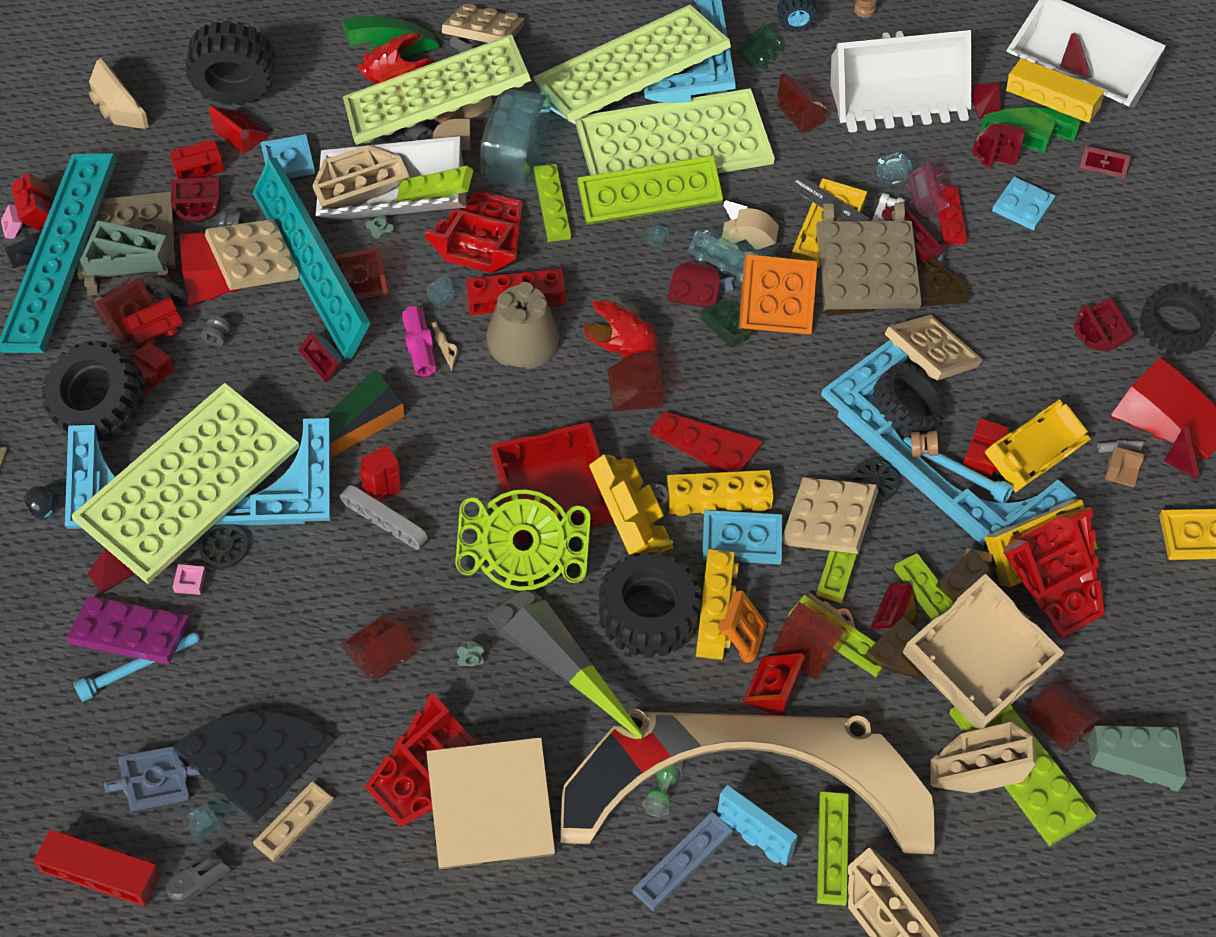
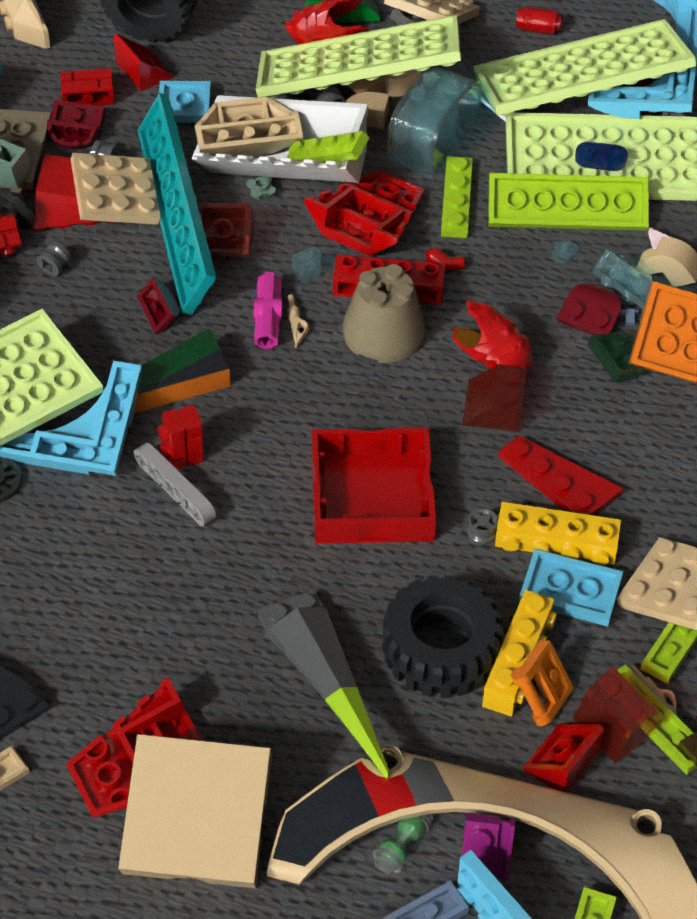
camera: 15 degrees right, 5 degrees down
clear red slope [339,615,418,679] -> none
lime piece [455,490,590,591] -> none
sand green plate [457,641,484,666] -> none
yellow piece [589,454,674,556] -> none
none -> red arm [426,247,465,272]
none -> magenta plate [462,813,515,882]
none -> red head [516,6,562,35]
none -> clear blue plate [575,142,628,171]

